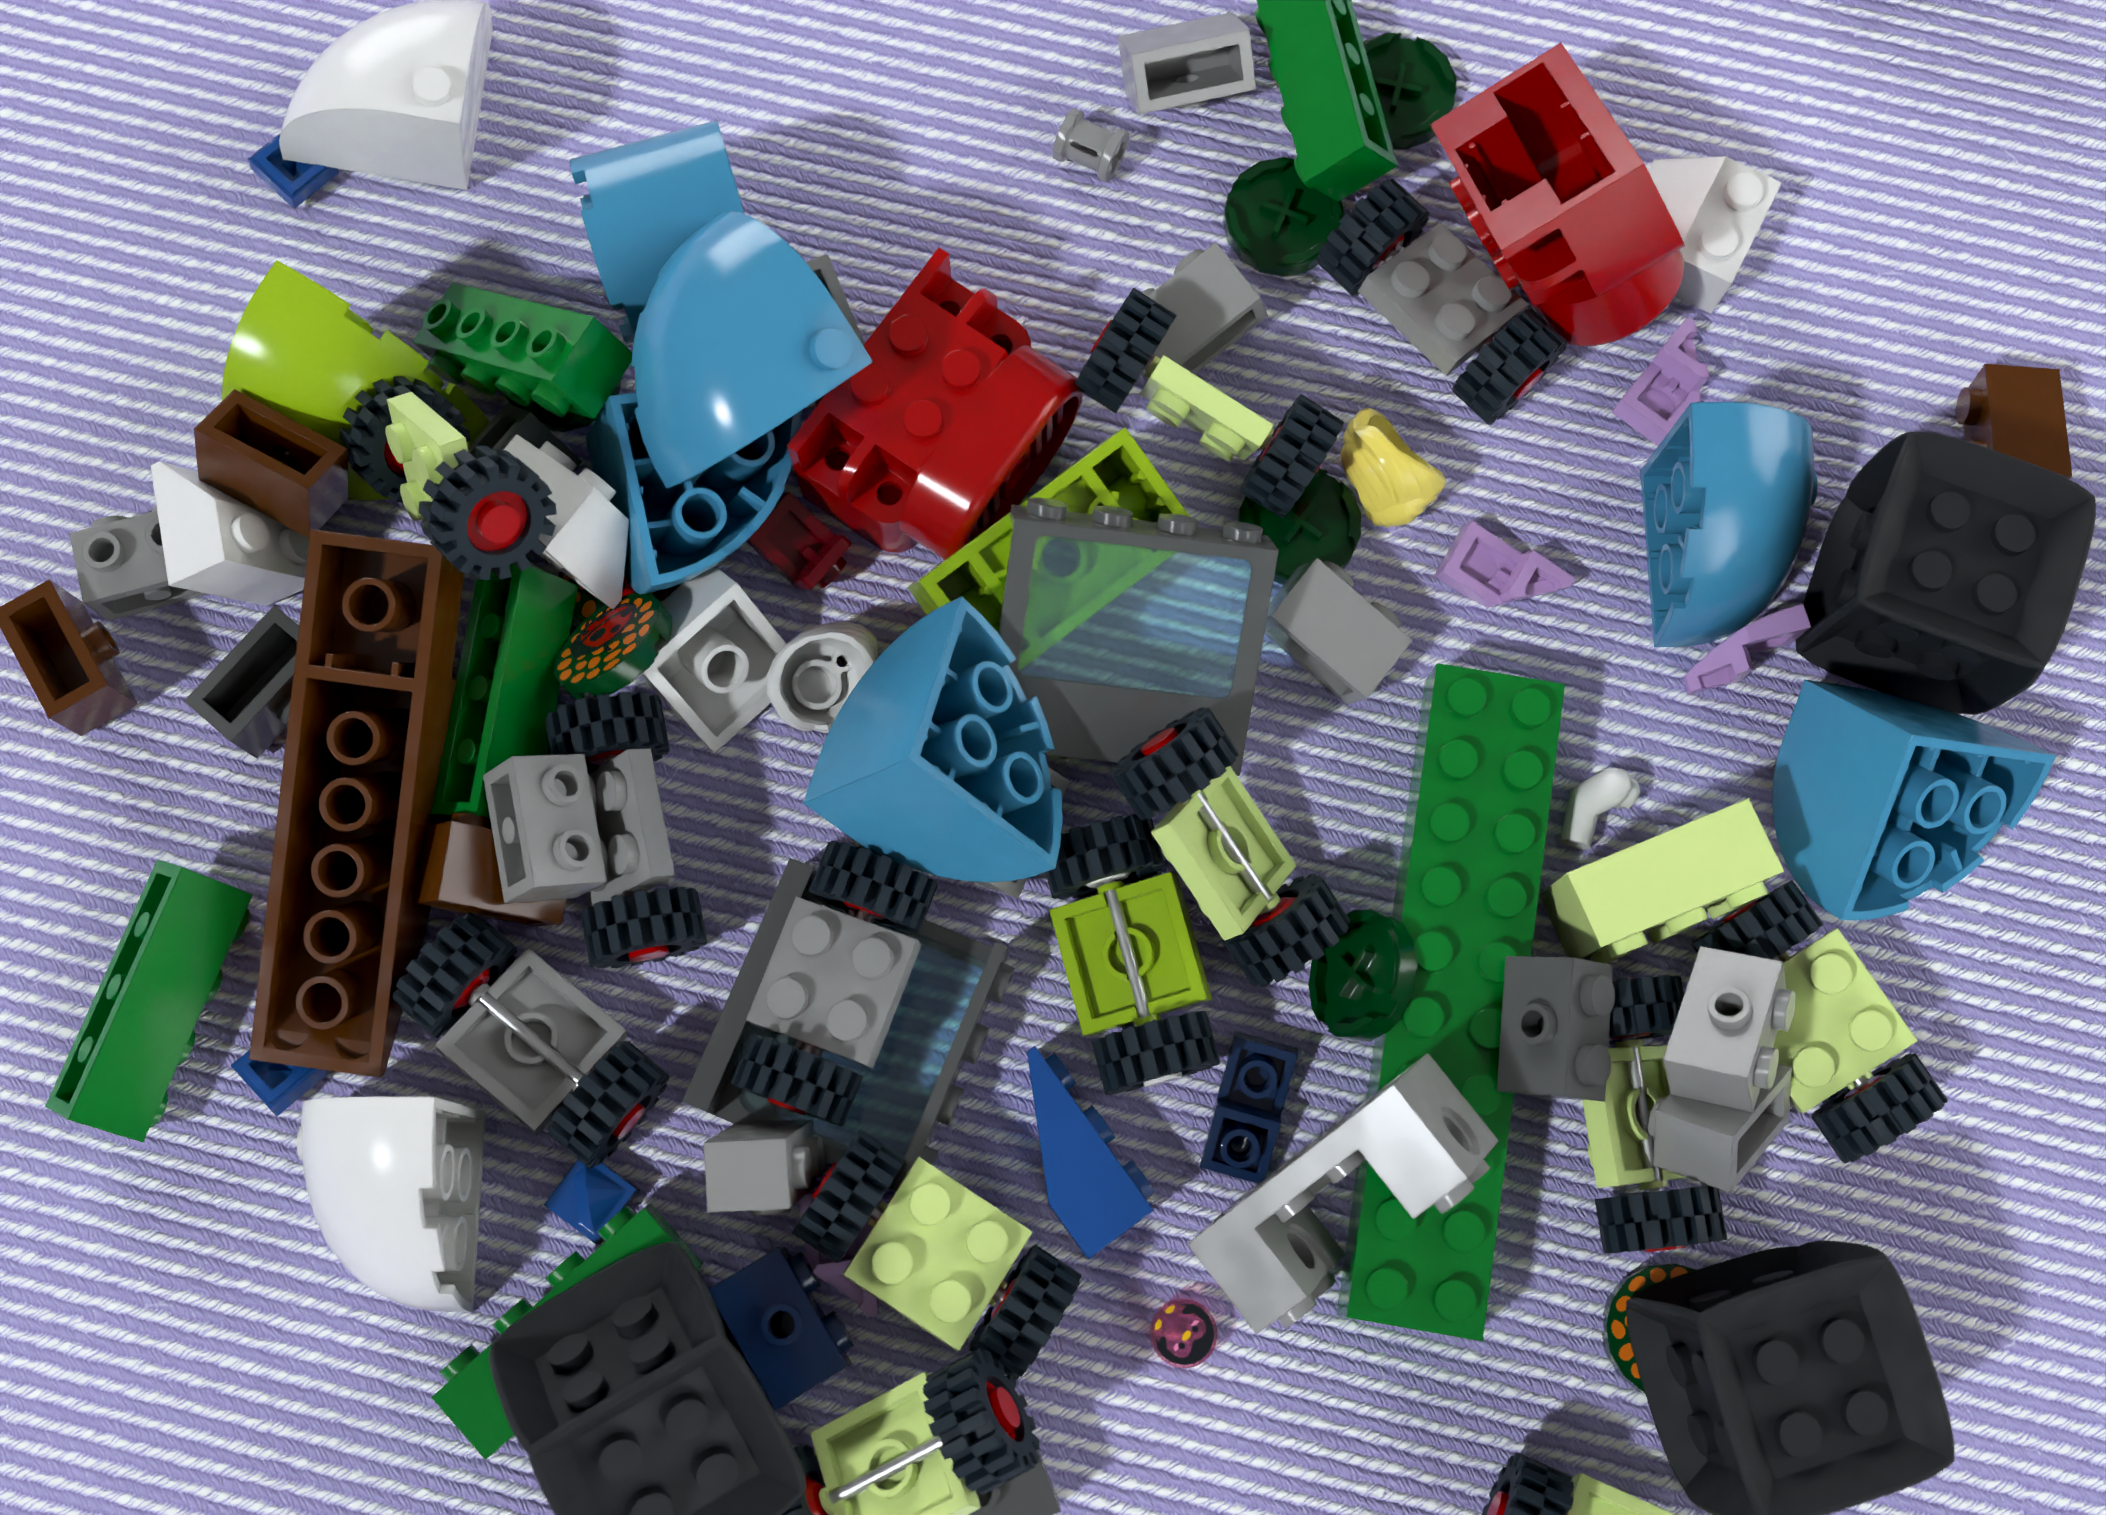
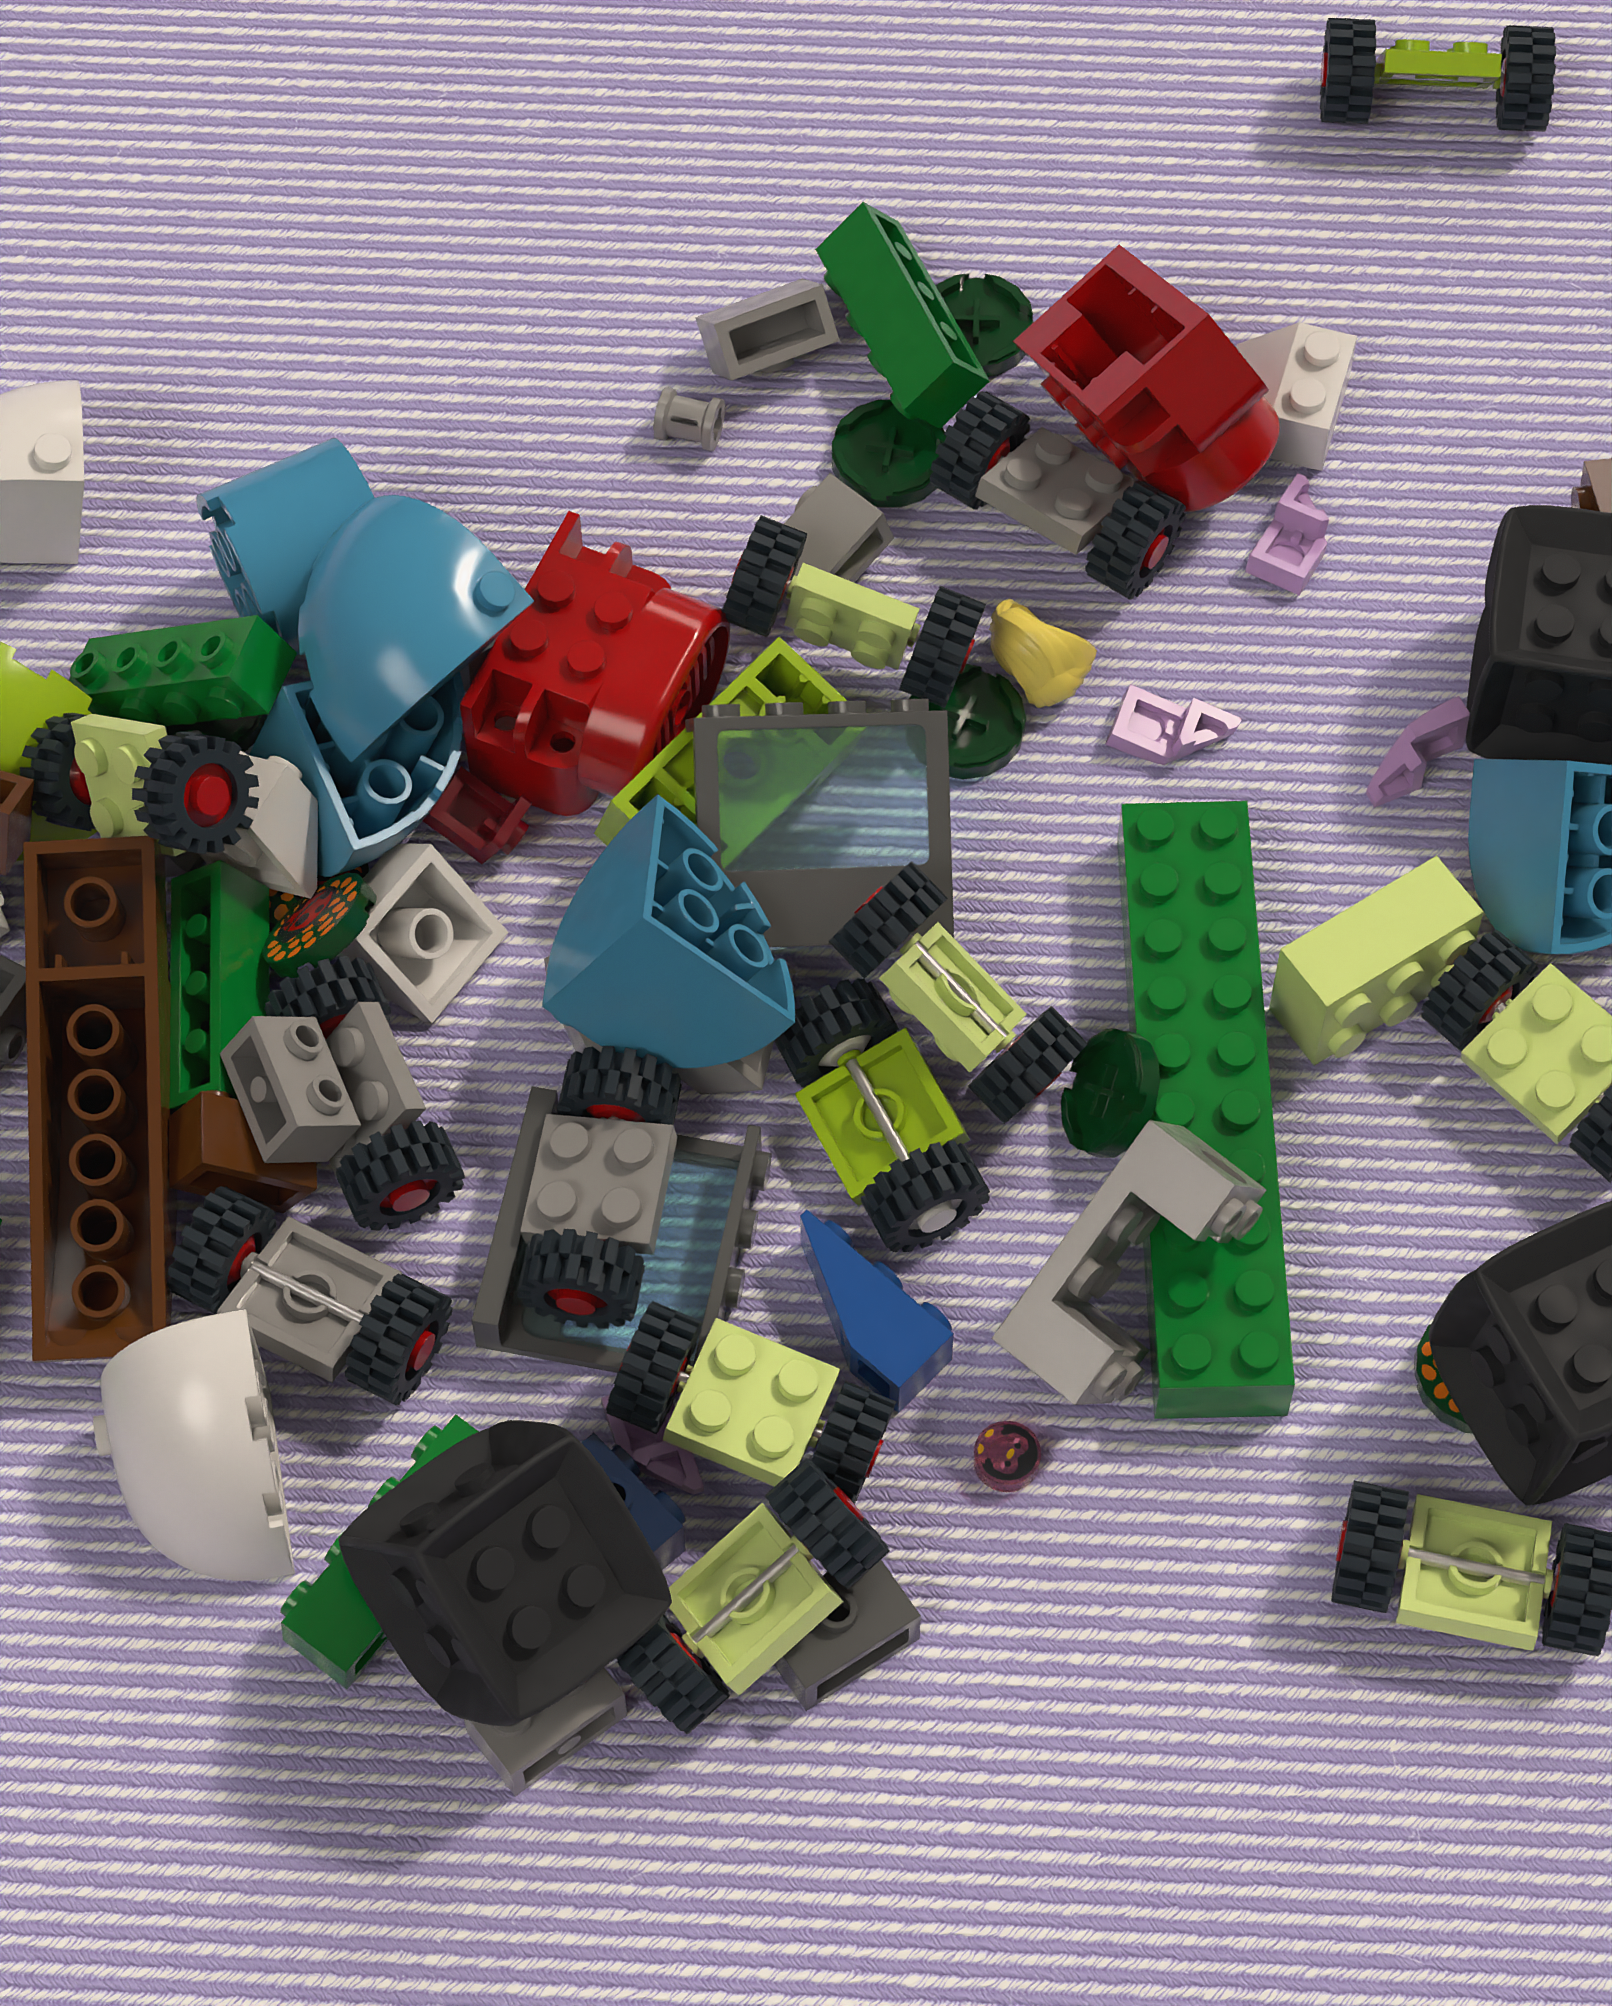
camera: 10 degrees left, 15 degrees down
blue tile [230,1050,330,1117] -> none
blue tile [544,1159,640,1245] -> none
light grey brick [704,1119,825,1215] -> none
white hair [767,621,879,734] -> none
dark blue slope [1200,1031,1298,1184] -> none
light grey brick [1264,558,1413,704] -> none
dark grey brick [1497,956,1615,1102] -> none
white arm [1559,768,1640,850] -> none
plate [1582,975,1728,1254] -> none
dark azure brick [1640,402,1818,647] -> none
light grey brick [1648,1063,1792,1193] -> none
light grey brick [1663,946,1796,1113] -> none

